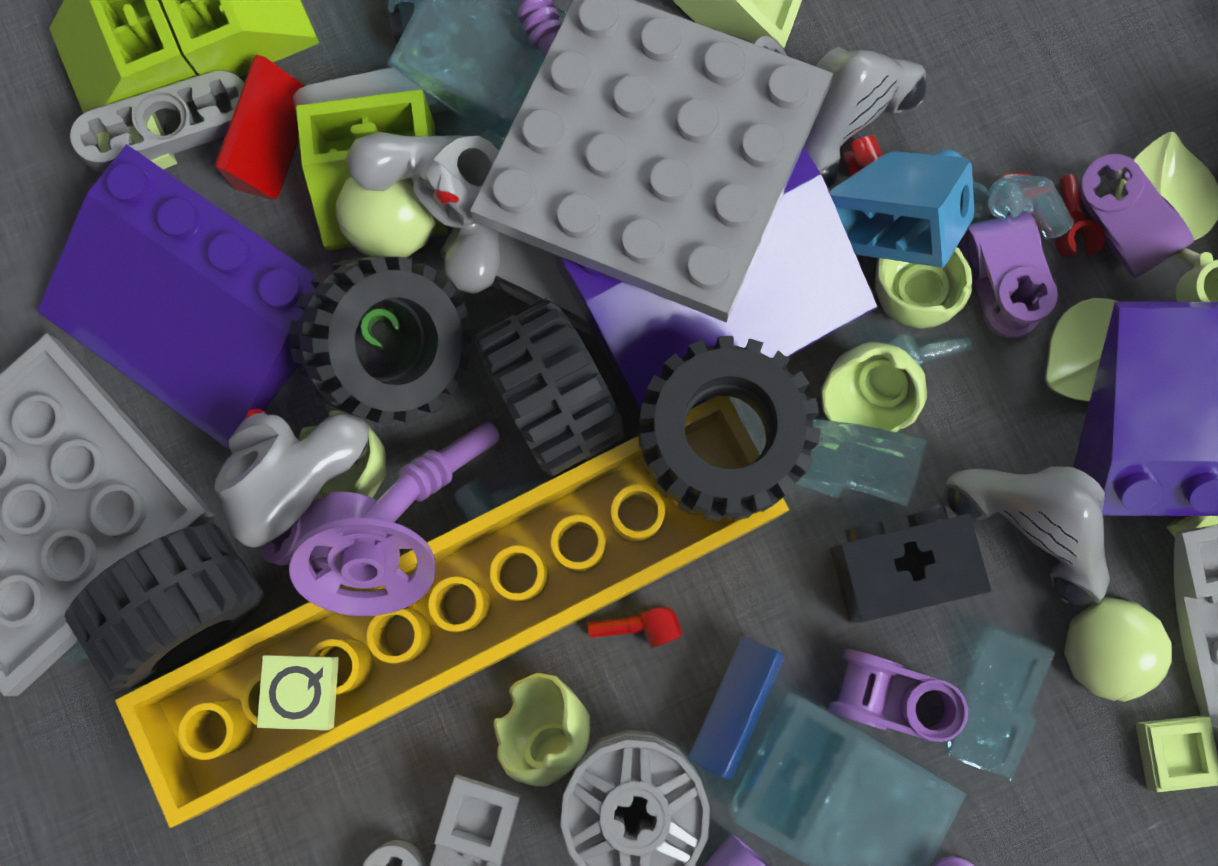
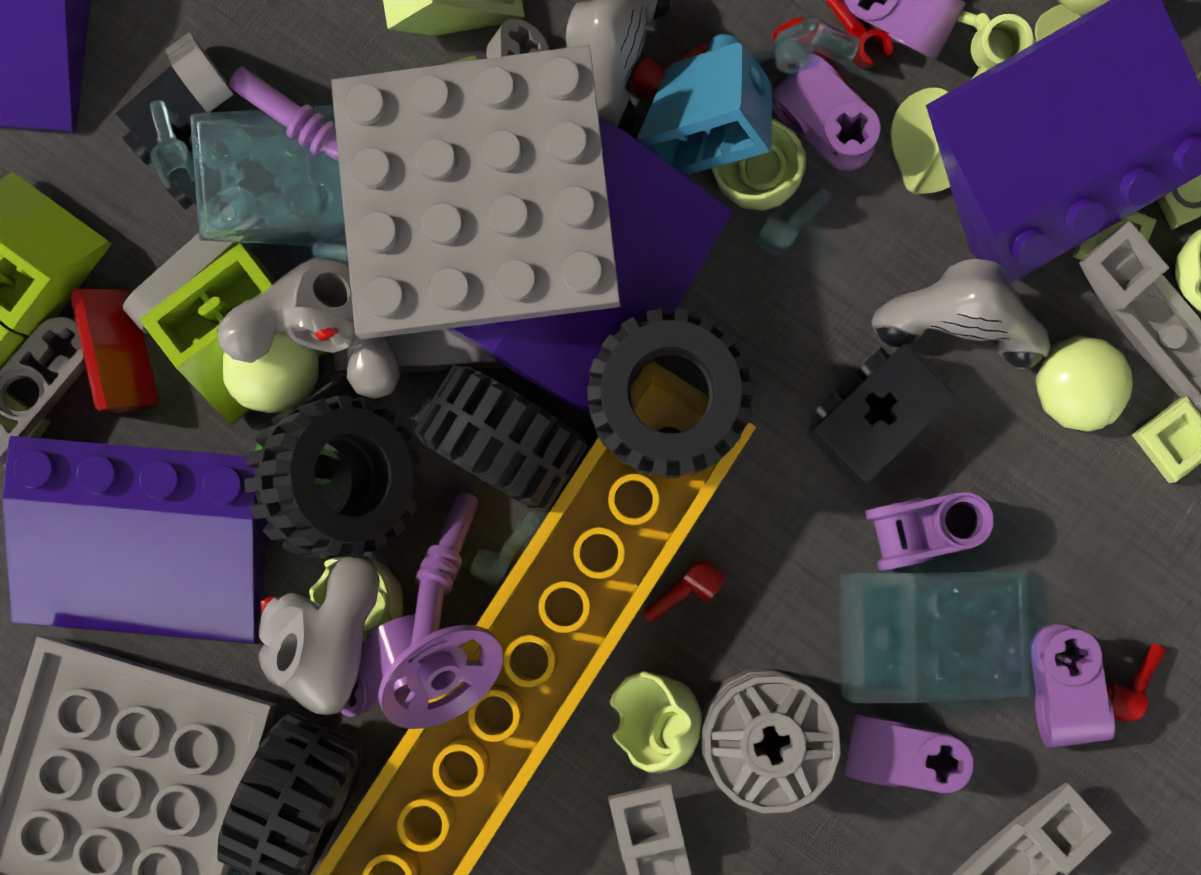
camera: 25 degrees left, 5 degrees up
yellowish green tile [257,655,339,730] -> none
blue slope [688,636,785,779] -> none
clear light blue slope [796,419,928,506] -> none
yellowish green hair [820,342,927,440] -> none
clear light blue slope [946,623,1055,781] -> none

